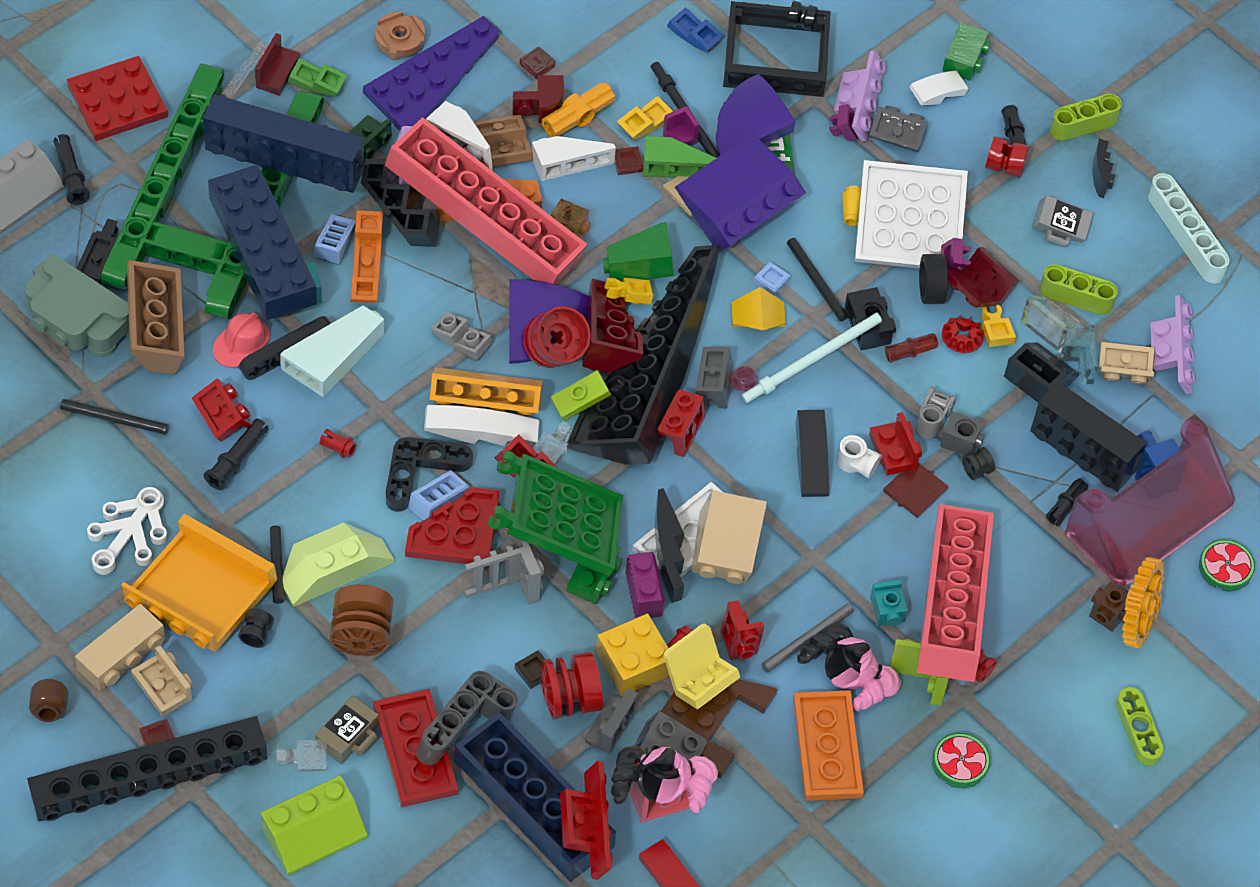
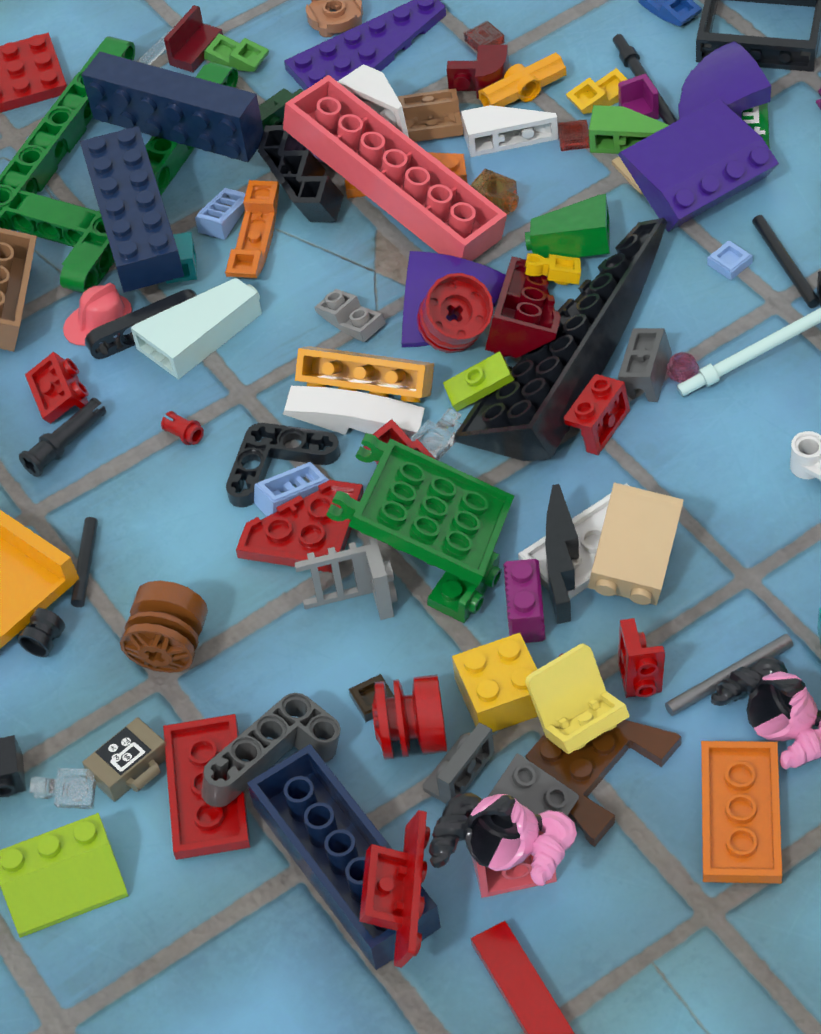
camera: 20 degrees right, 5 degrees down
yellowish green wedge [283,522,394,607] -> none
yellow slope [731,287,786,330] -> none
black slope [795,410,829,497] -> none

